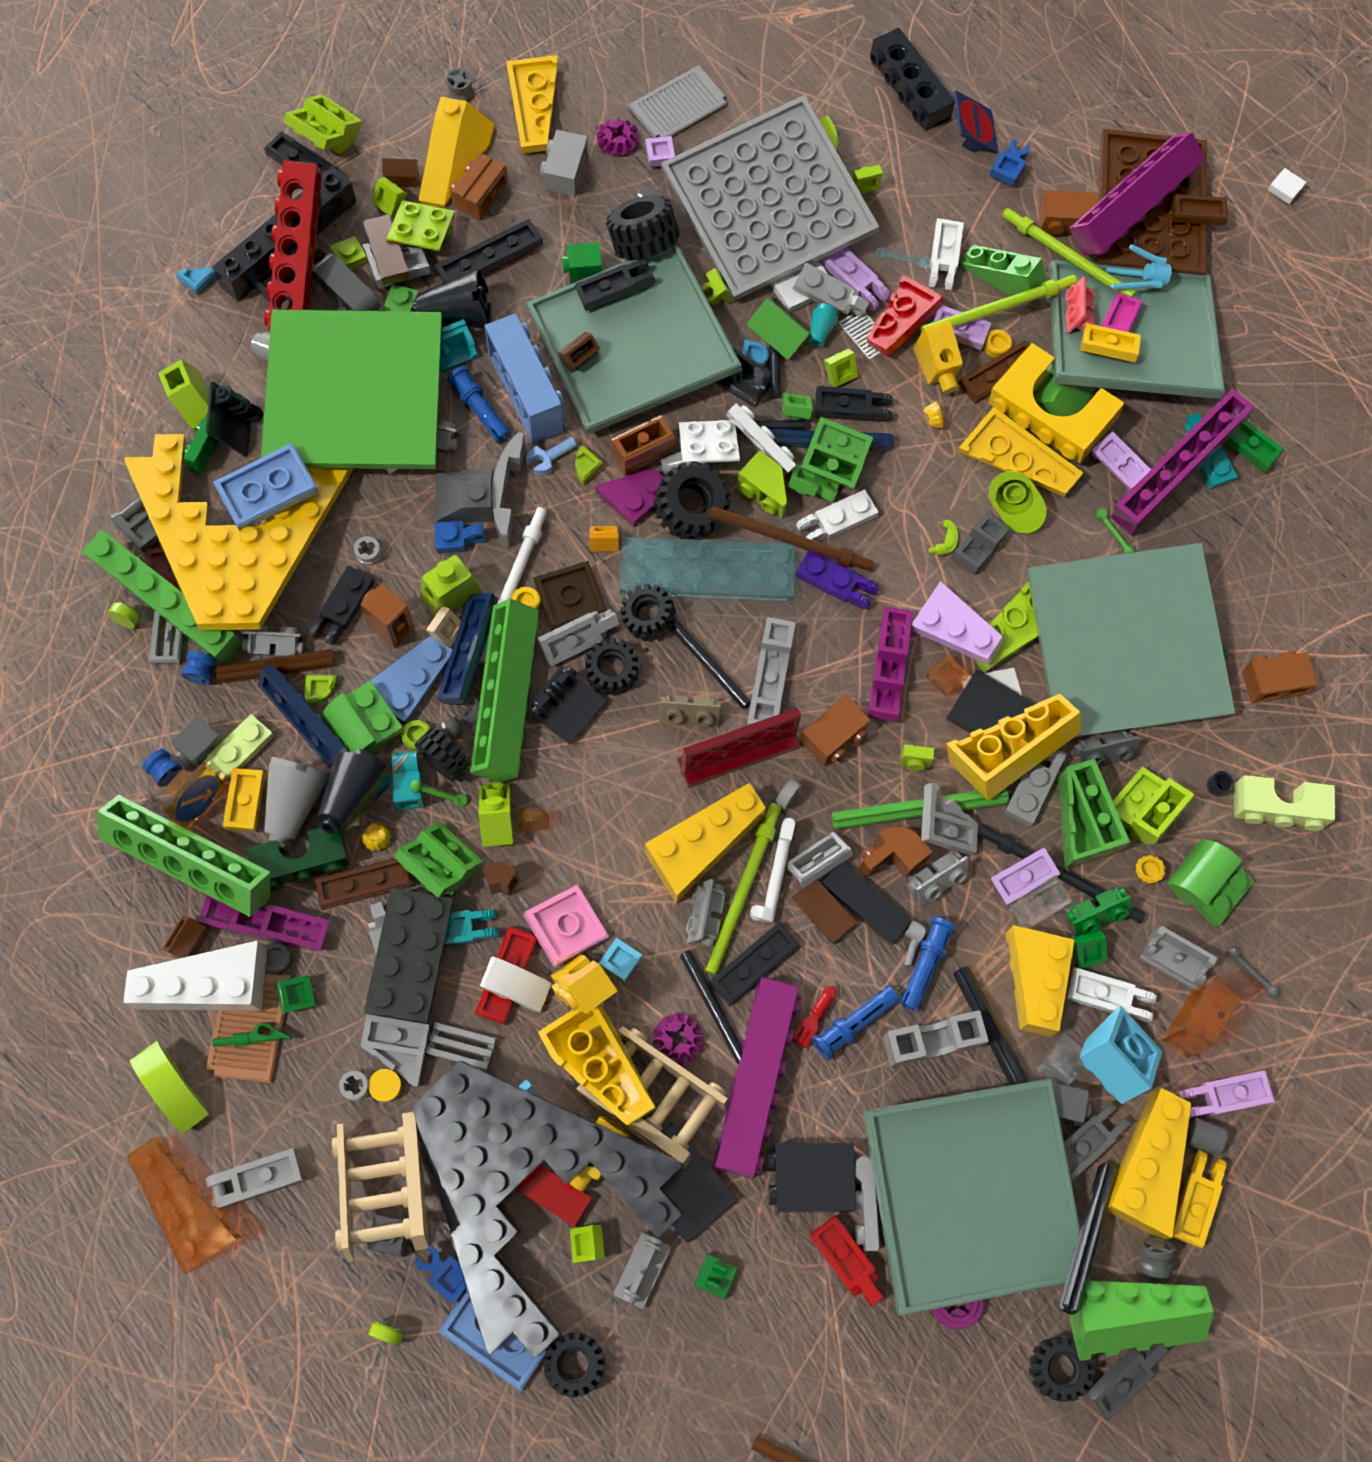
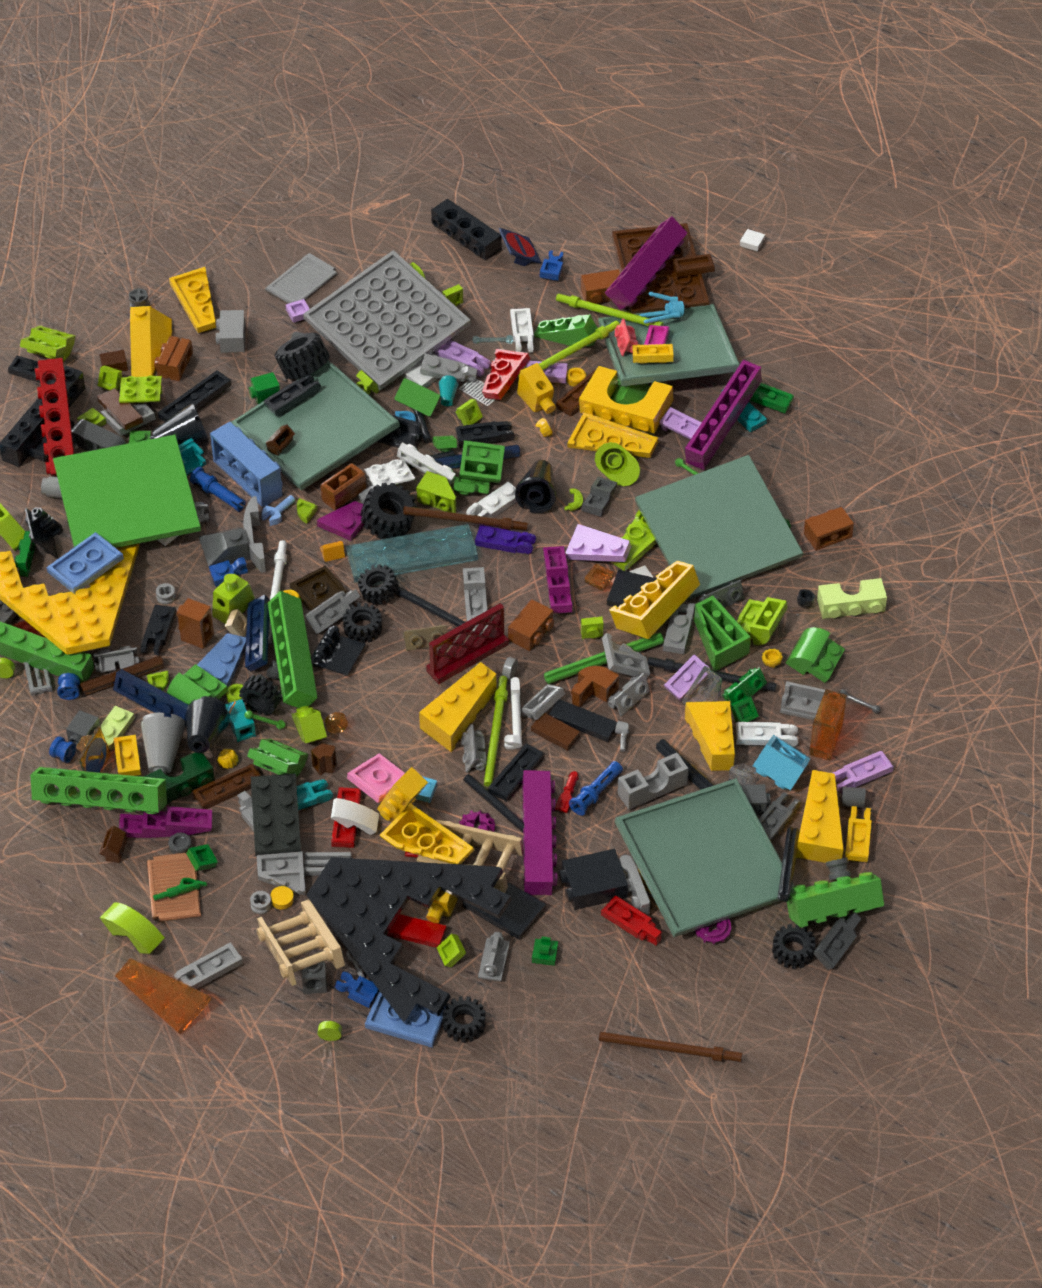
camera: 10 degrees left, 20 degrees down
white wedge [123,941,268,1011] -> none
magenta gear [597,116,639,155] -> none
blue pin [900,917,958,1012] -> none
none -> black cone [515,460,556,513]

